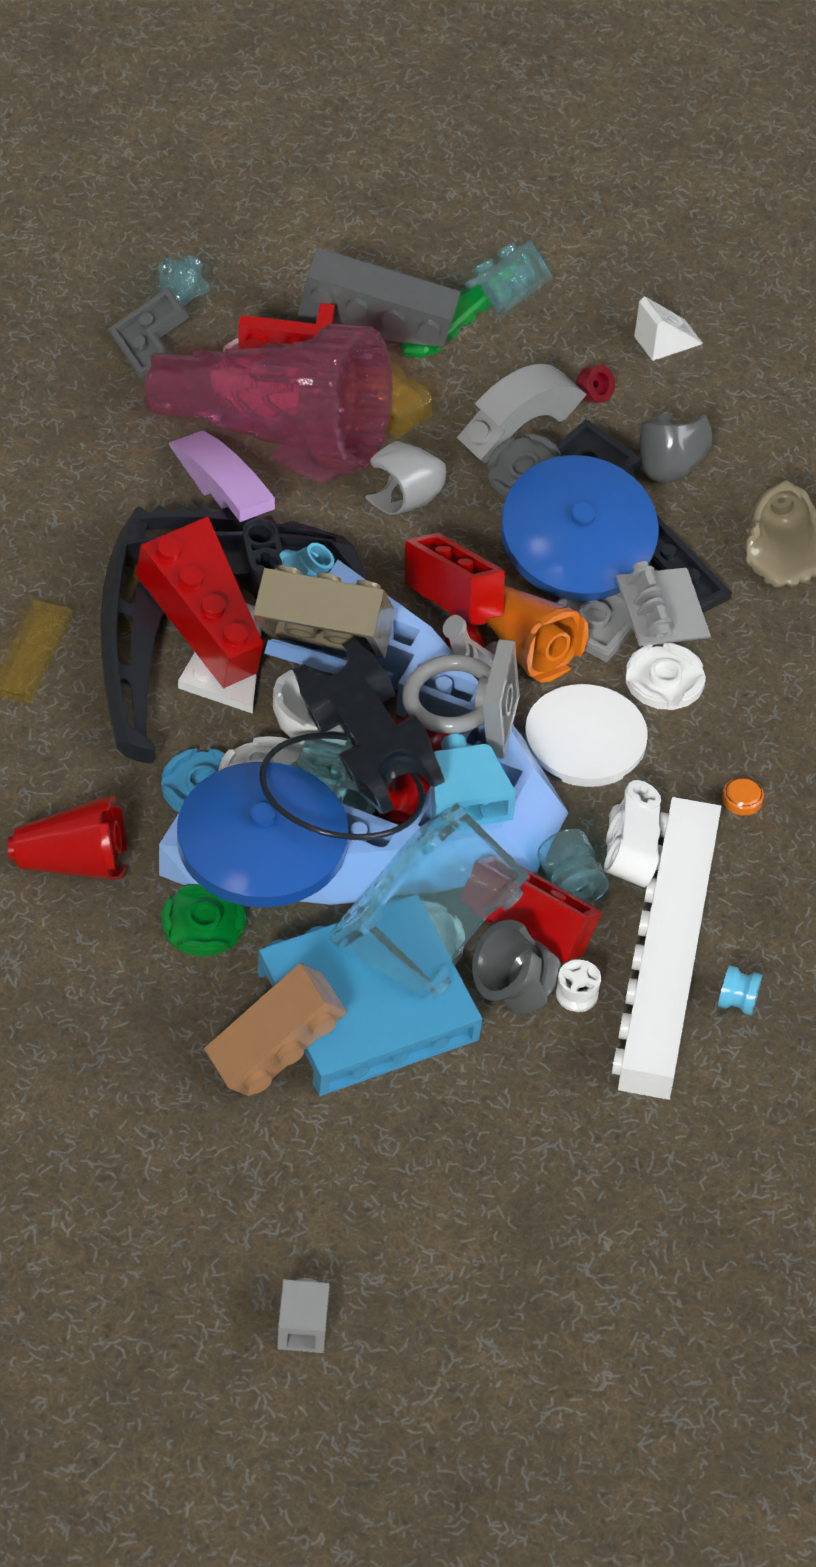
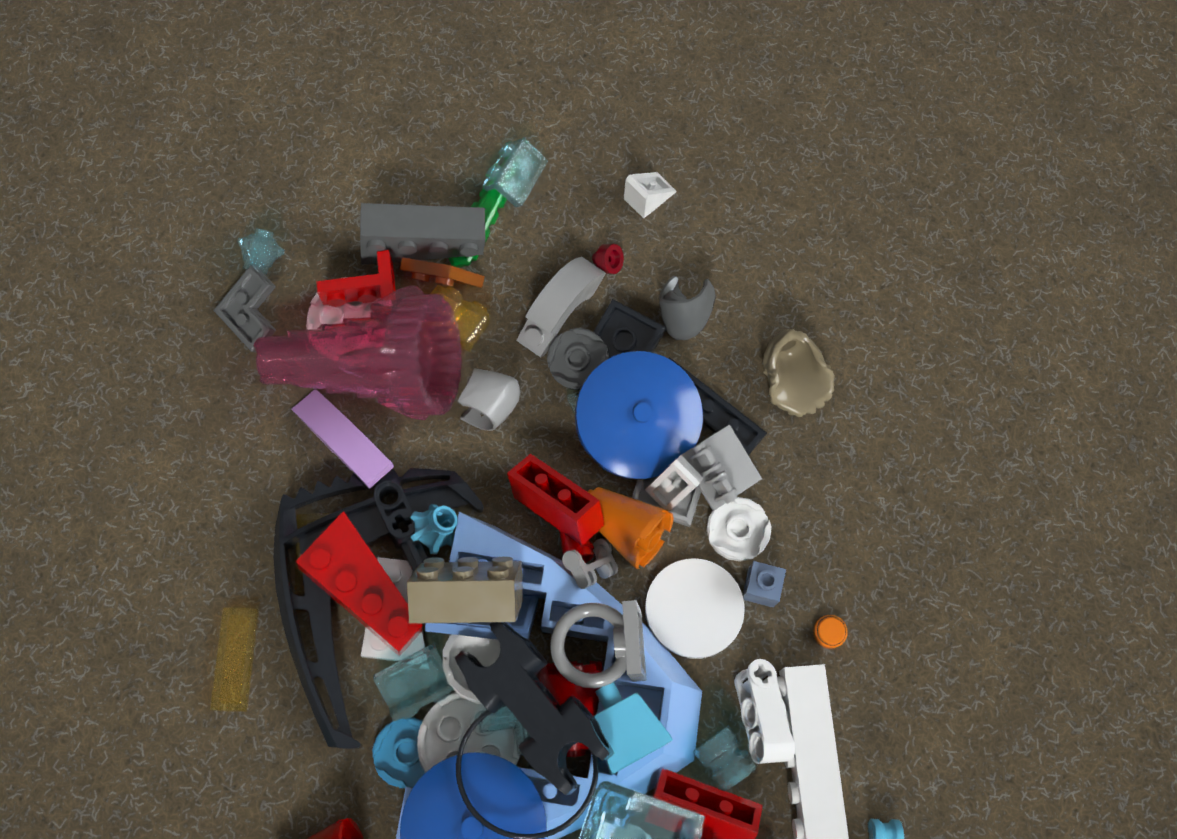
camera: 15 degrees left, 20 degrees up
none -> clear light blue bracket [373,643,454,721]
none -> dark orange wing [400,257,485,288]
none -> white slope [645,455,703,511]
none -> sand blue brick [742,561,786,608]

